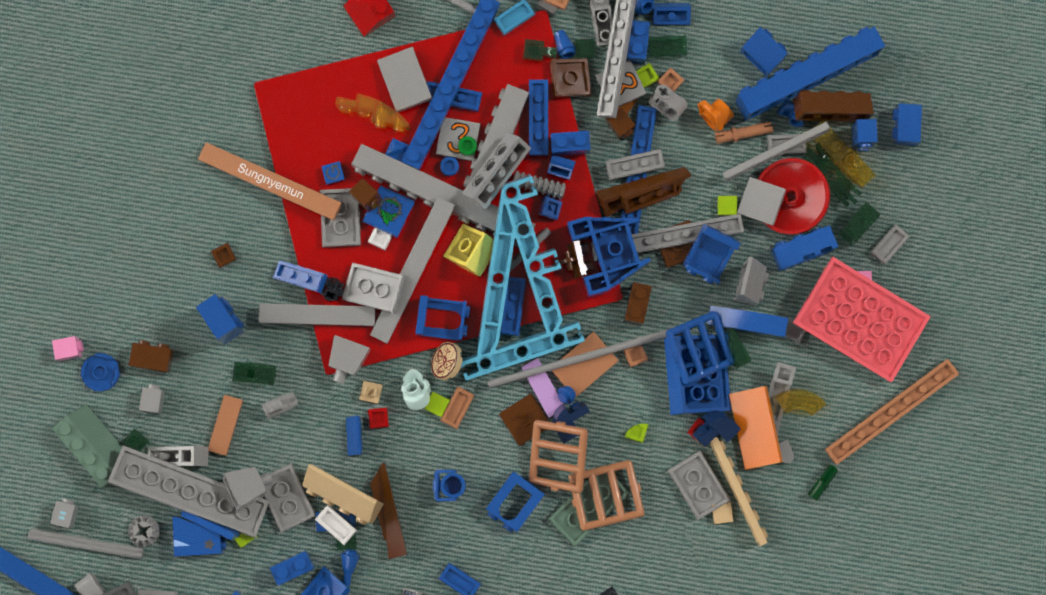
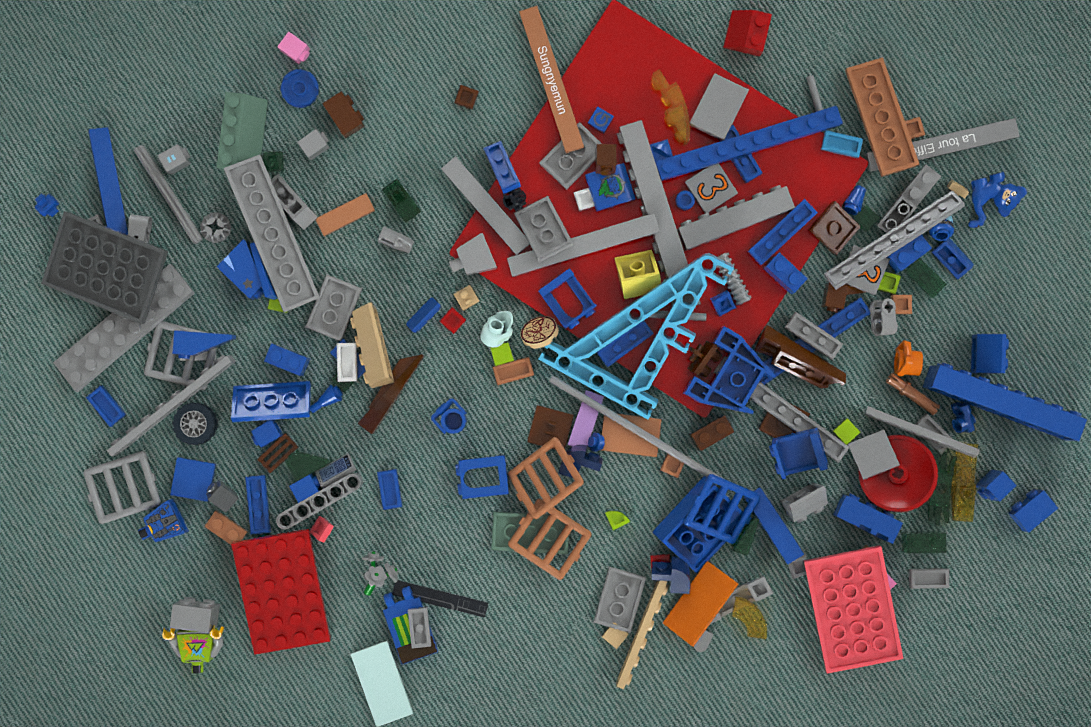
camera: 50 degrees right, 5 degrees up
blue brick [196,294,244,345] -> none
light grey torso [223,467,273,512] -> none
green tile [458,136,477,156] -> none
light grey brick [462,132,531,209] -> none
plate [523,39,557,61] -> none
blue piece [547,155,575,180] -> none
reddish brown brick [793,90,874,122] -> none
dark green axle [807,465,838,501] -> none
nougat plate [824,359,959,465] -> none

